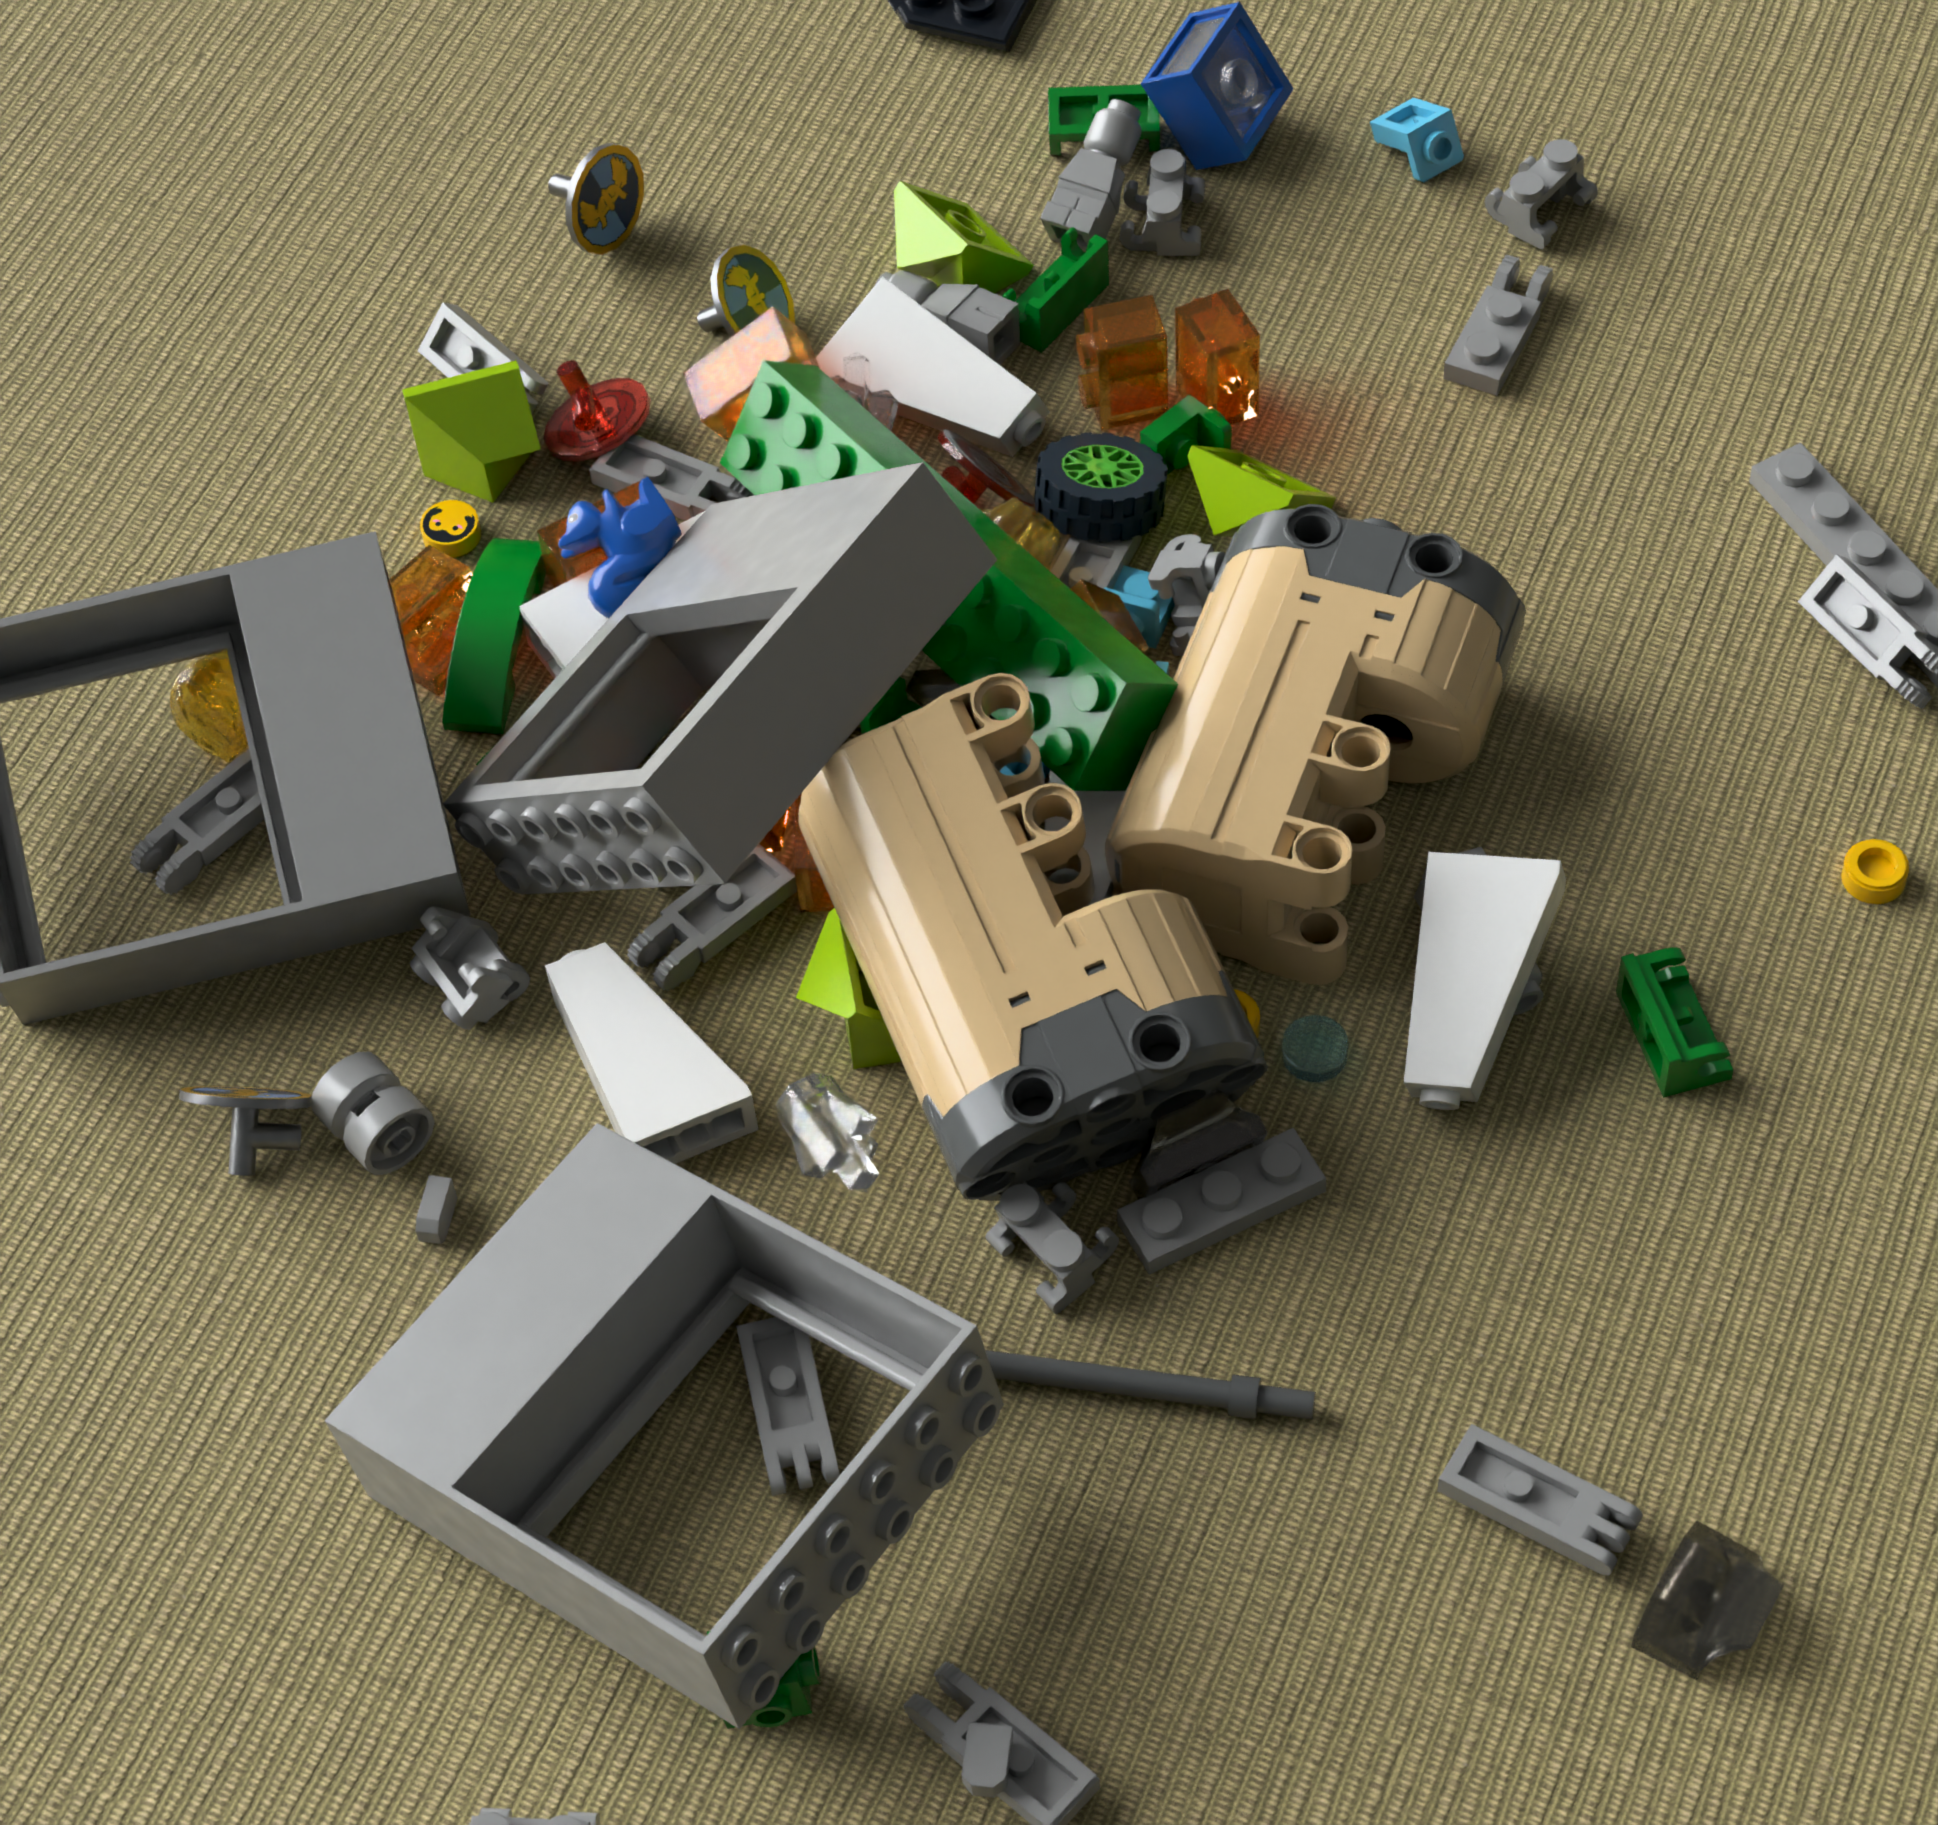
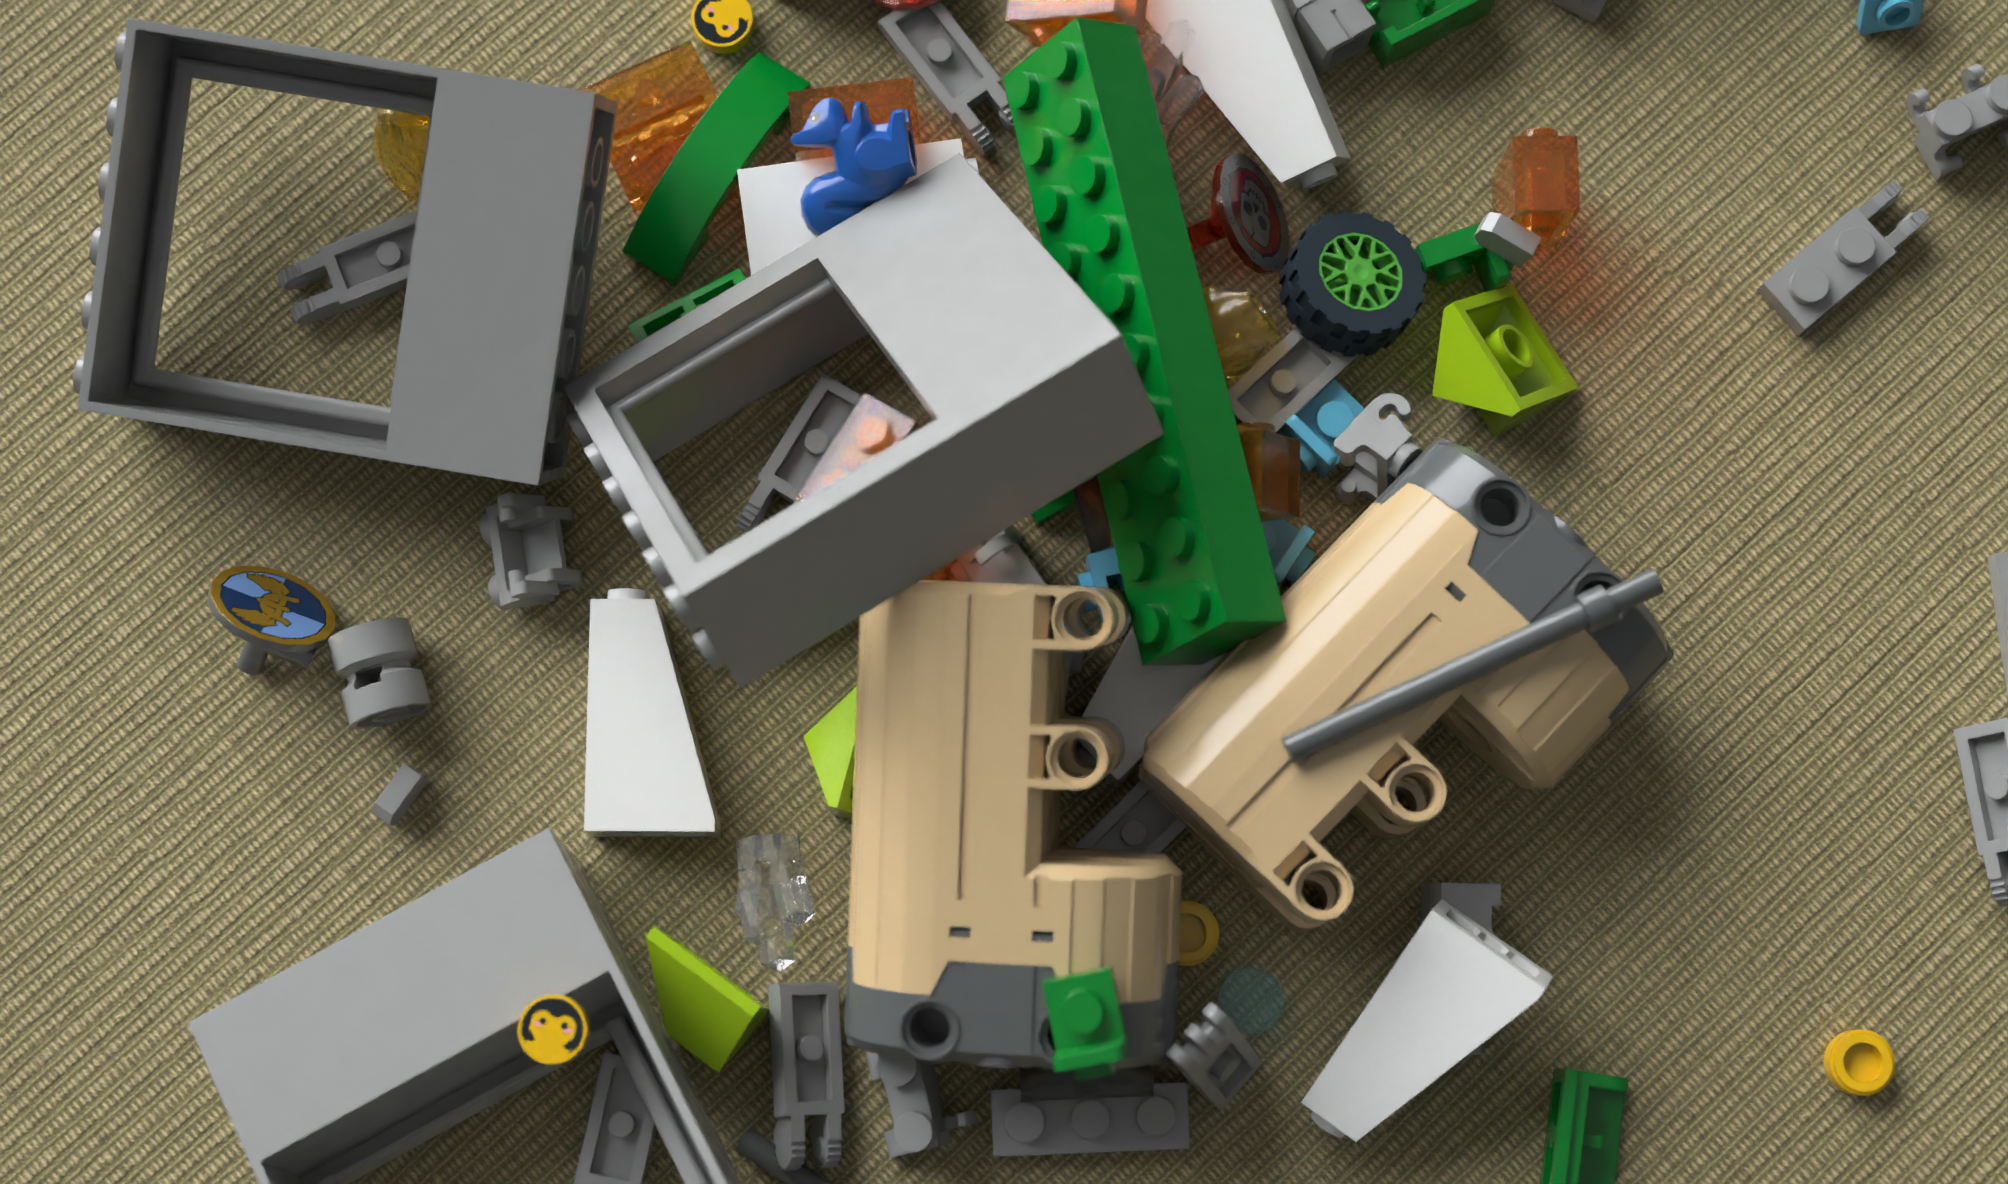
camera: 20 degrees right, 25 degrees up
clear orange brick [1076,295,1168,430] -> none
none -> yellow tile [518,994,590,1065]
none -> lime slope [646,926,769,1073]
none -> light grey hinge [768,982,845,1171]
none -> green bracket [1042,966,1130,1079]
none -> light grey hinge [1166,1002,1263,1111]
none -> dark grey bar [1281,569,1664,763]
none -> light grey piece [1474,212,1542,267]

